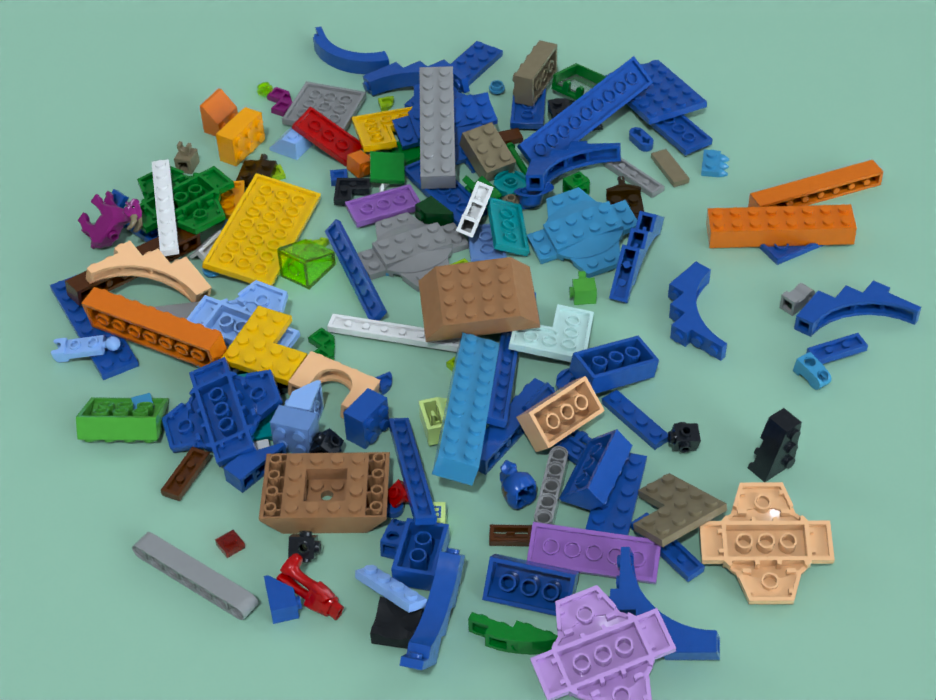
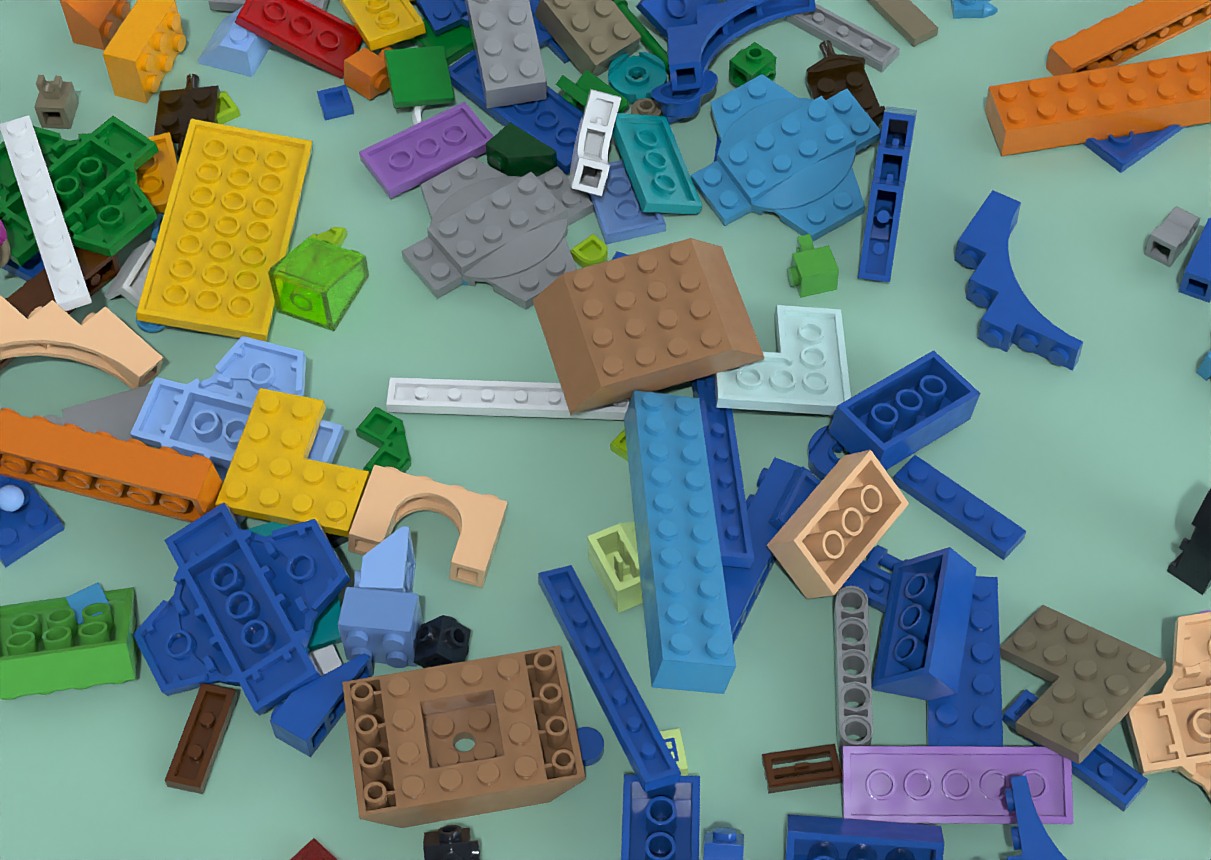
camera: 10 degrees left, 10 degrees up
blue plate [325,219,387,321] -> none
black plate [333,178,371,206] -> none
blue brick [343,388,389,449] -> none
blue tile [375,372,392,395] -> none
blue leg [380,518,406,559] -> none
red bracket [388,479,409,508] -> none
blue piece [500,460,537,509] -> none
black brick [668,422,701,453] -> none

